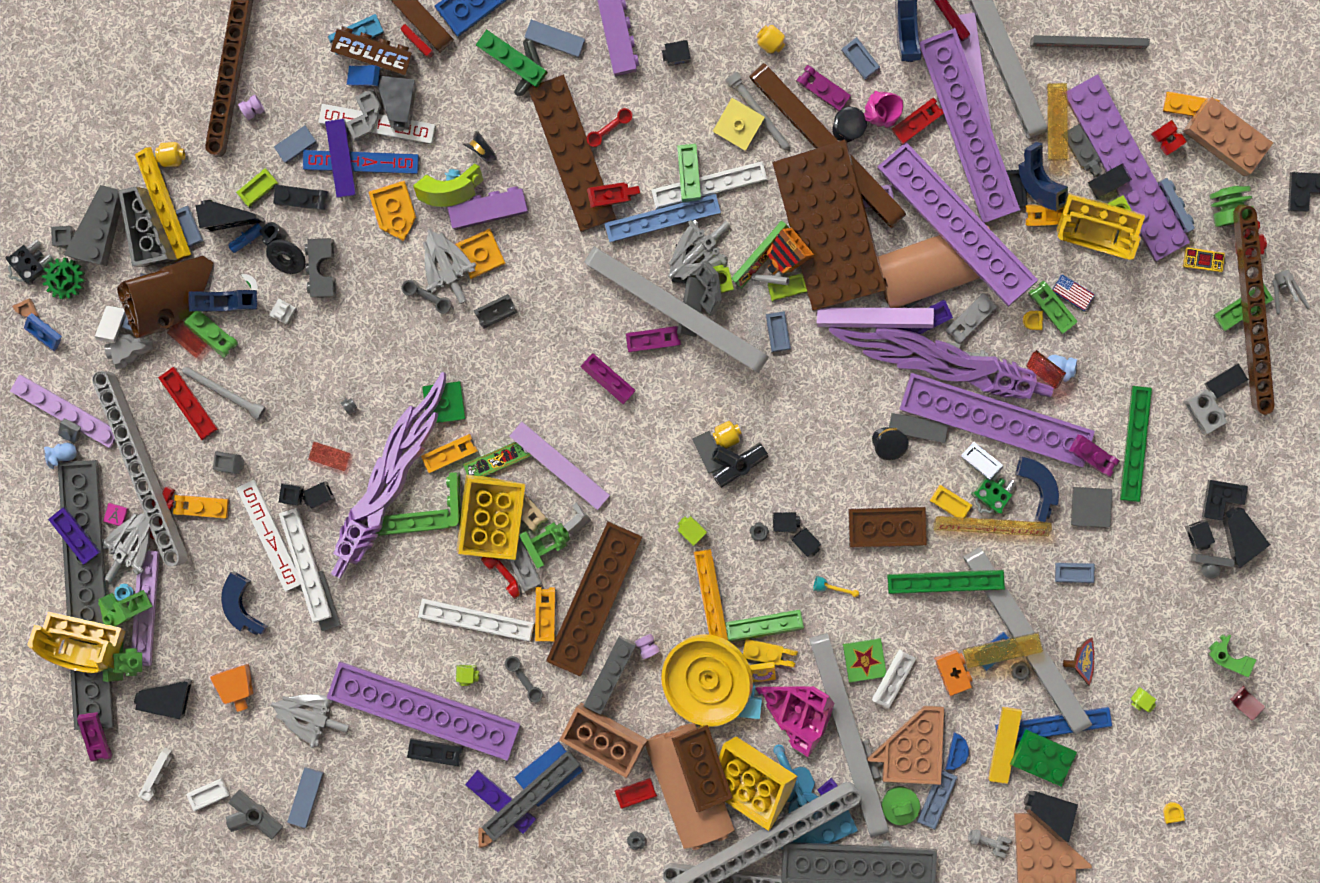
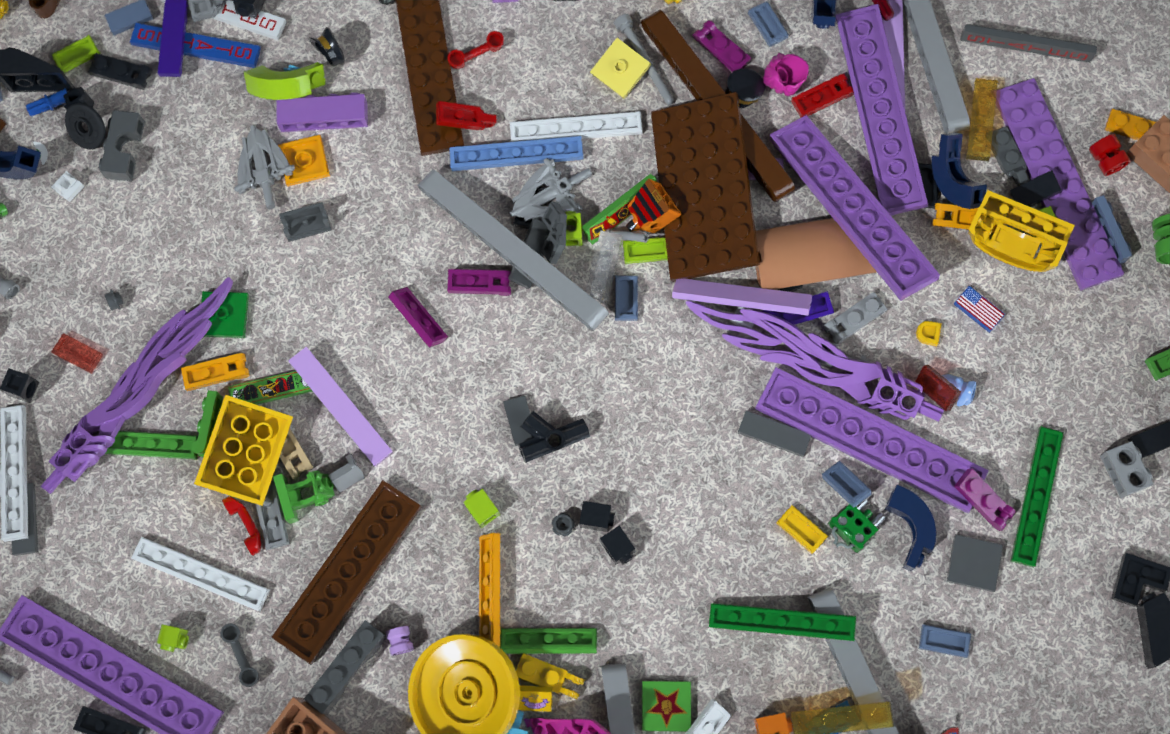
camera: 15 degrees right, 15 degrees down
black brick [303,481,335,509] -> none
light orange tile [368,180,416,241] -> none
dark grey bar [401,279,452,314] -> none
light orange plate [535,587,555,641] -> none
plate [677,144,701,202] -> none
yellow head [712,421,742,449] -> none
hinge [813,576,859,597] -> none
reddish brown plate [848,507,927,547] -> none
black piece [872,427,909,461] -> none
clear yellow tile [933,516,1052,537] -> none
bright green plate [1028,280,1078,334] -> none
tile [1183,247,1225,272] -> none
black brick [1185,520,1215,551] -> none
dark grey tile [1190,553,1235,579] -> none

